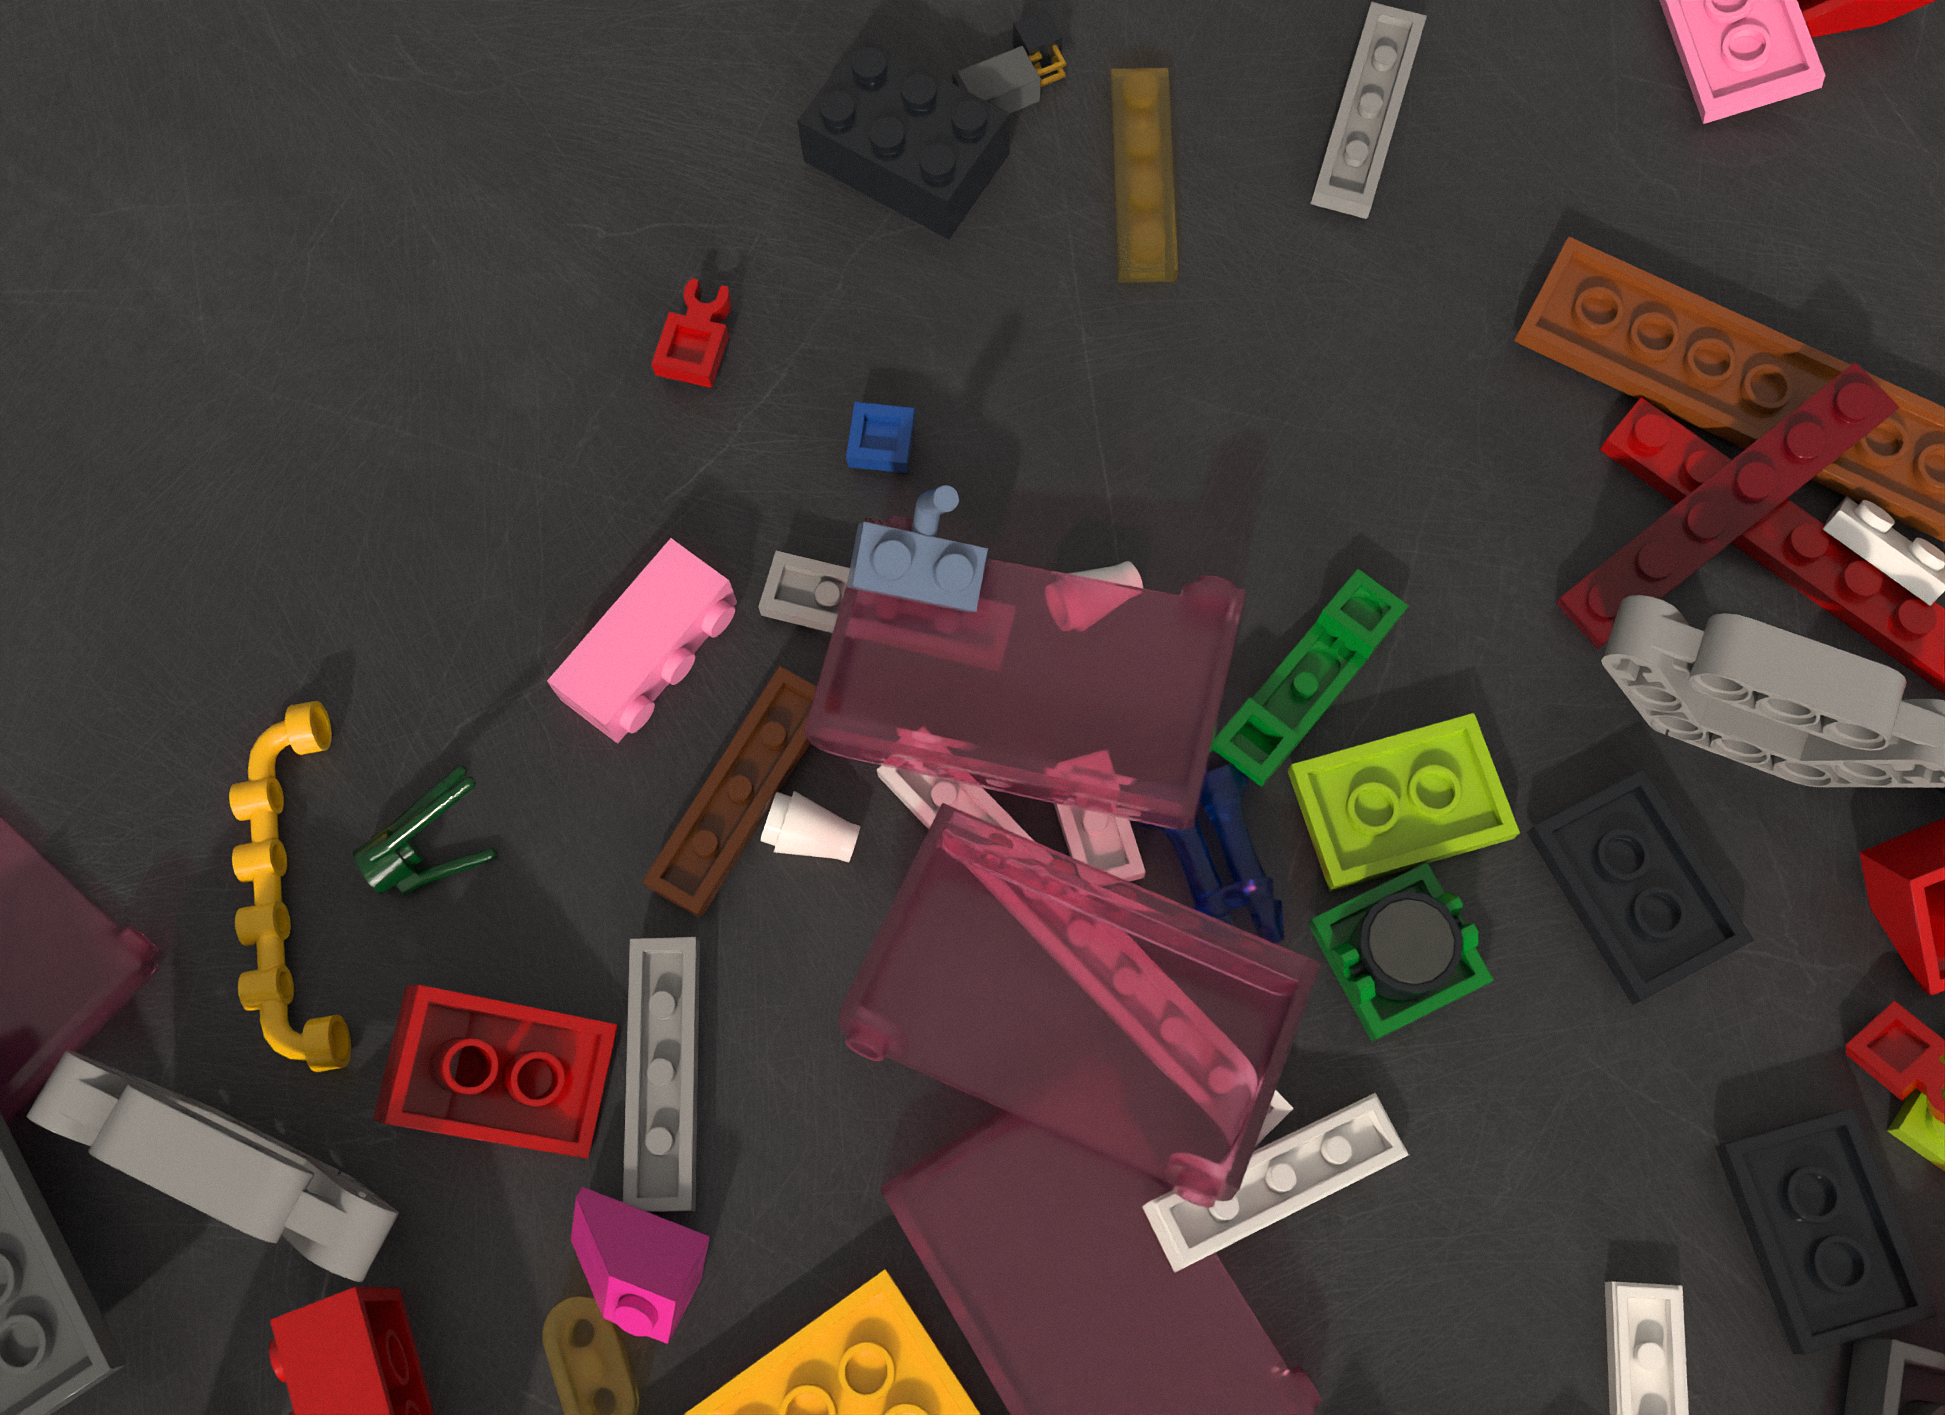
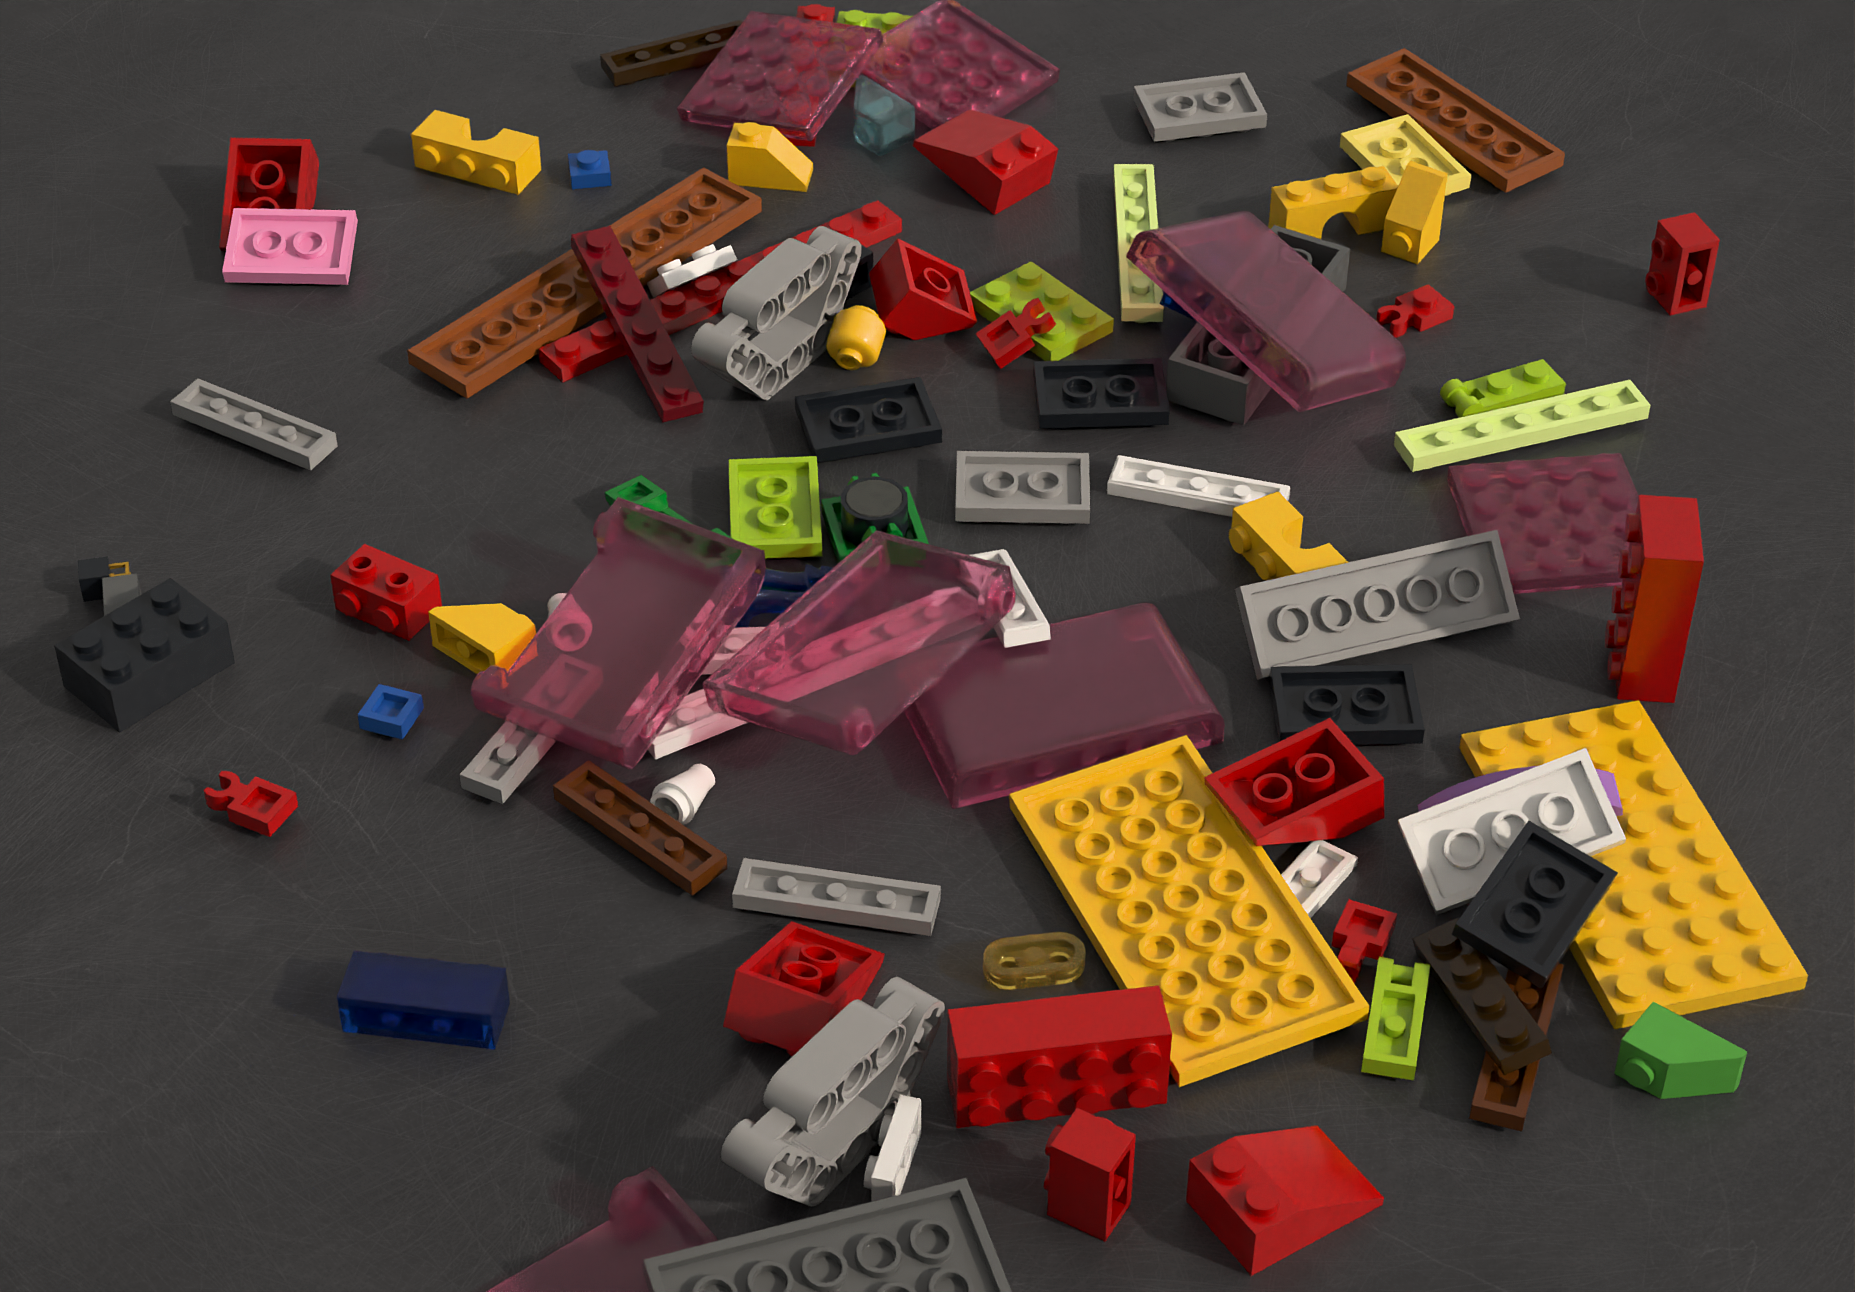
camera: 80 degrees left, 30 degrees down
yellow bar [229,701,351,1072] -> none
dark green plant [353,765,498,896] -> none
bright pink brick [547,538,737,744] -> none
dark pink slope [571,1187,710,1344] -> none
sand blue plate [847,485,988,613] -> none
clear yellow plate [1110,68,1178,283] -> none
none -> red brick [330,544,442,641]
none -> clear blue brick [337,951,510,1050]
none -> yellow slope [428,603,538,687]
none -> yellow head [826,305,886,370]
none -> white plate [864,1094,921,1202]
none -> light grey plate [955,451,1090,524]

